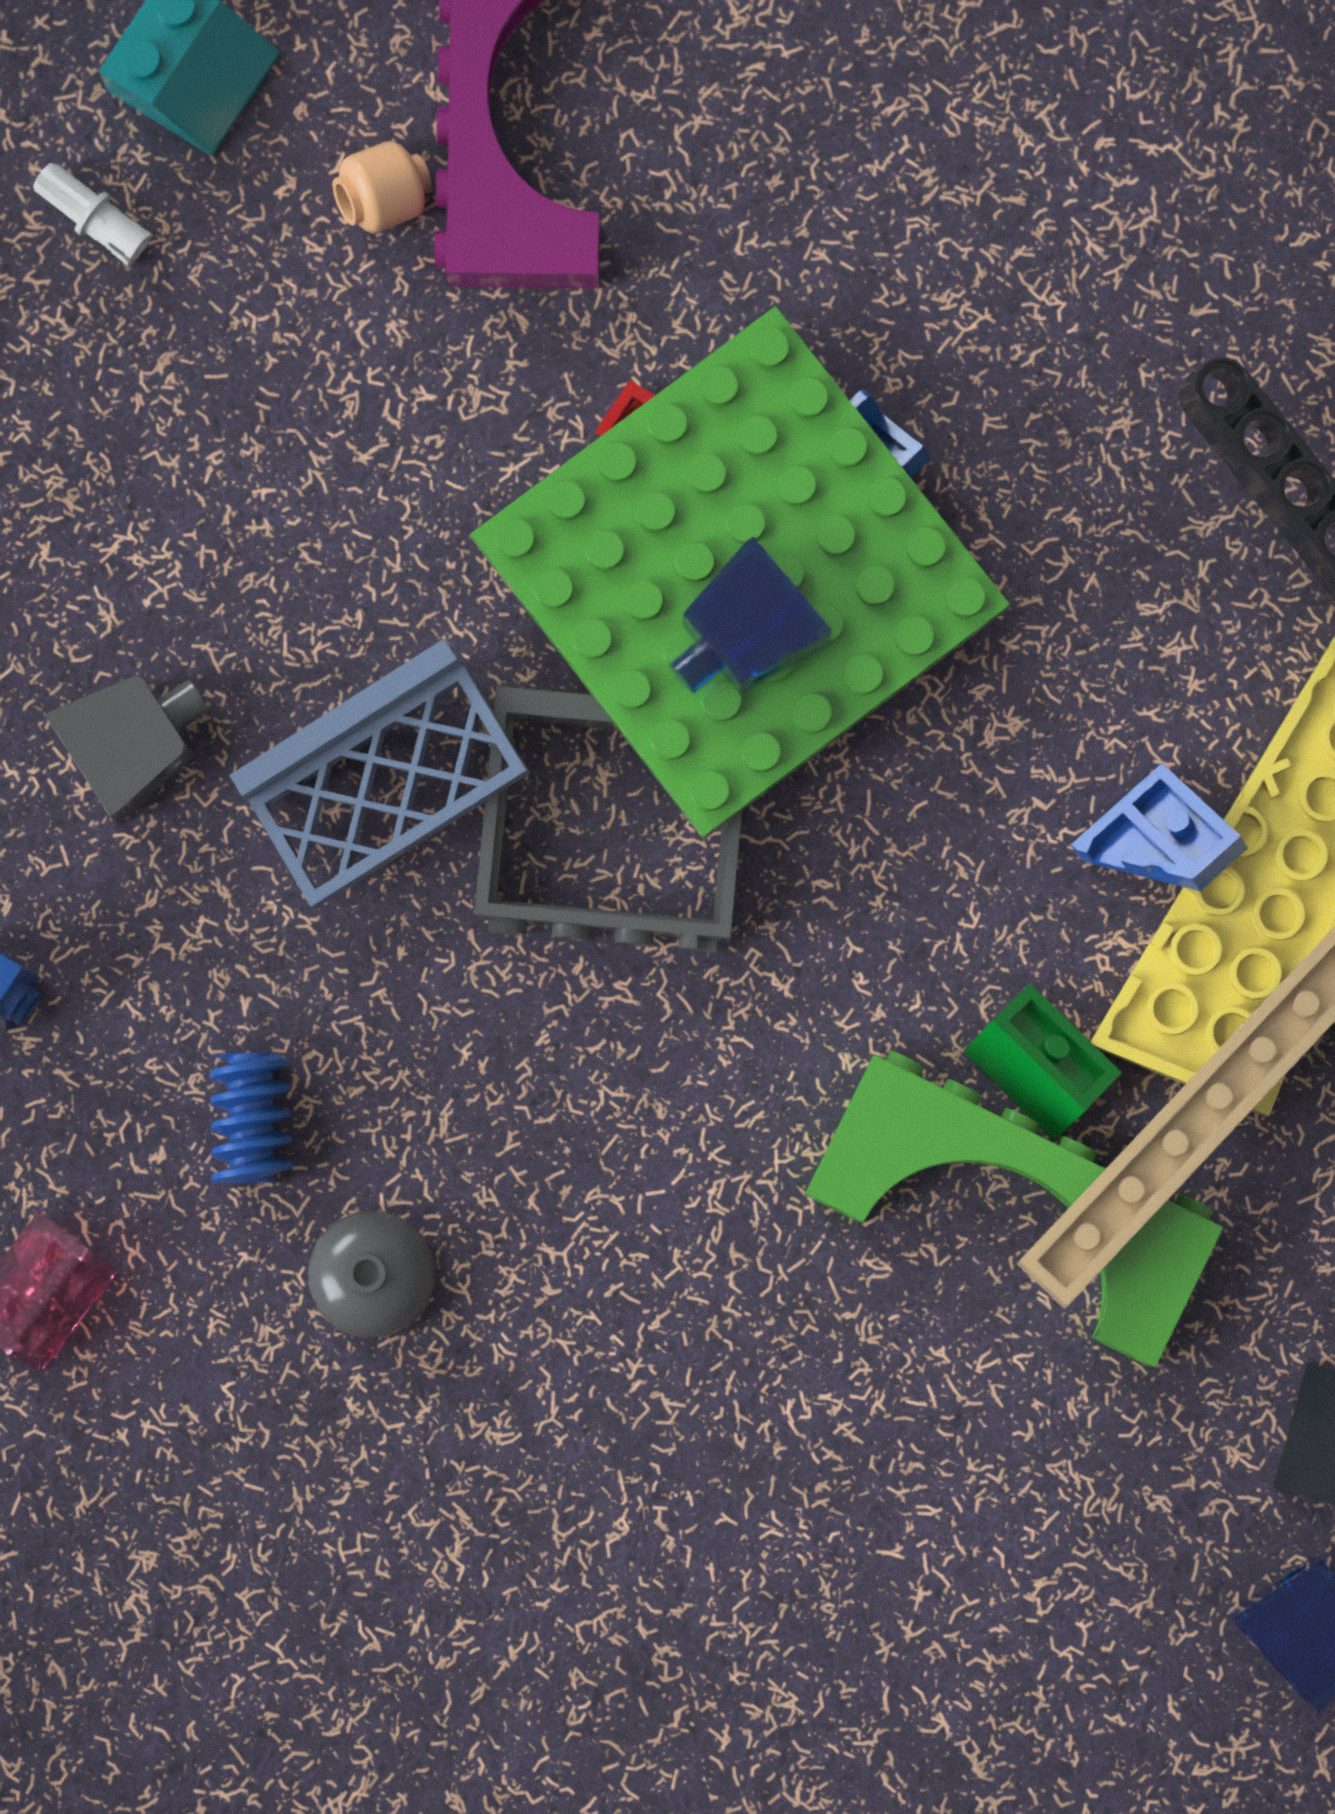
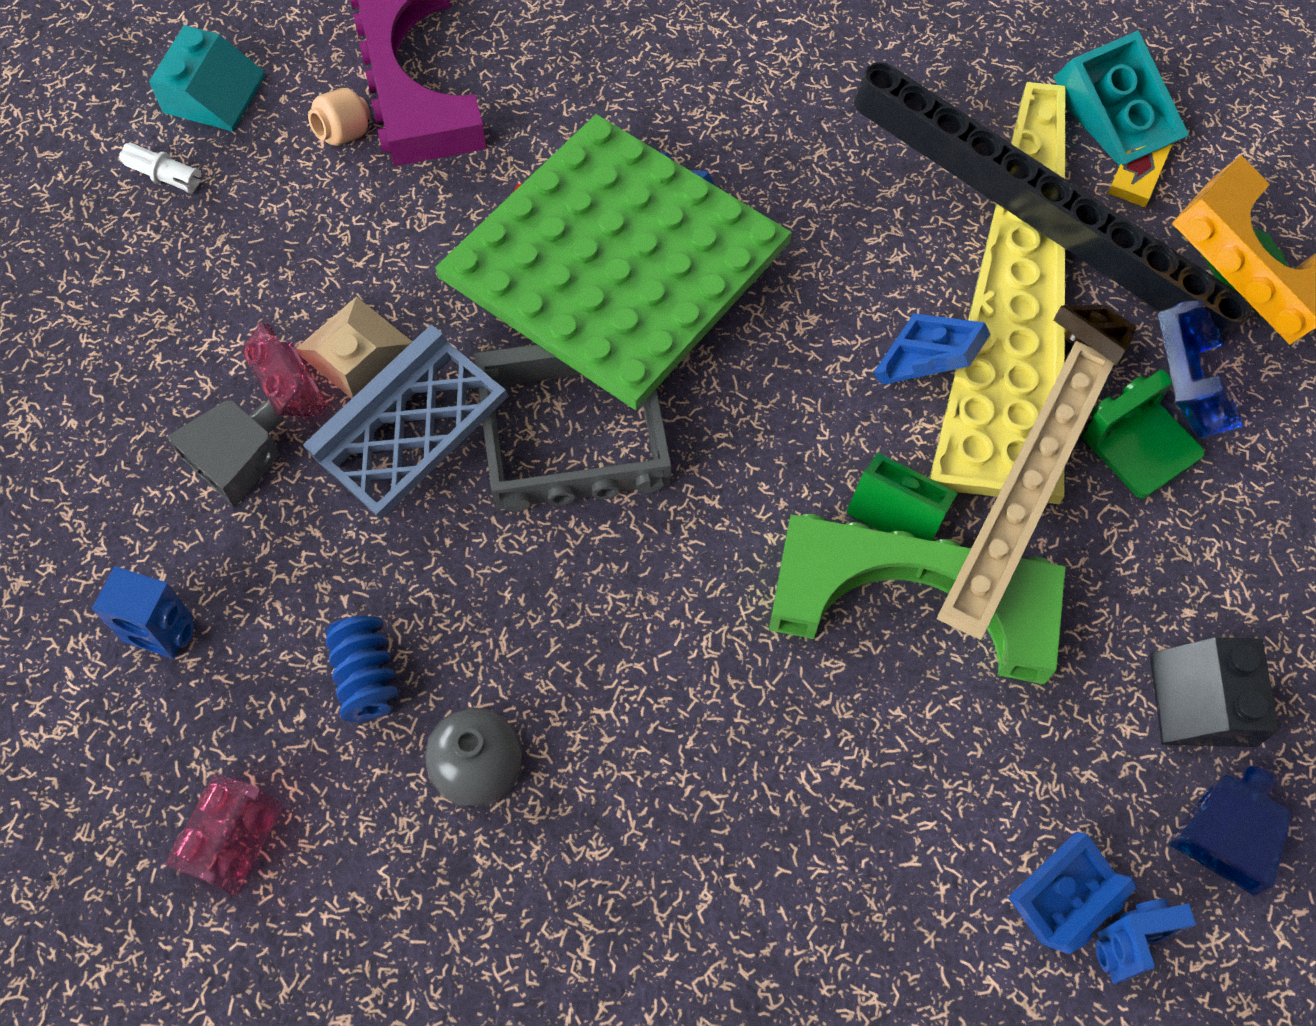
camera: 20 degrees left, 20 degrees down
clear blue torso [669,536,832,694] -> none
none -> clear pink bracket [241,323,328,417]
none -> tan slope [295,297,412,399]
none -> blue bracket [1008,831,1137,954]
none -> blue bracket [1096,898,1196,984]

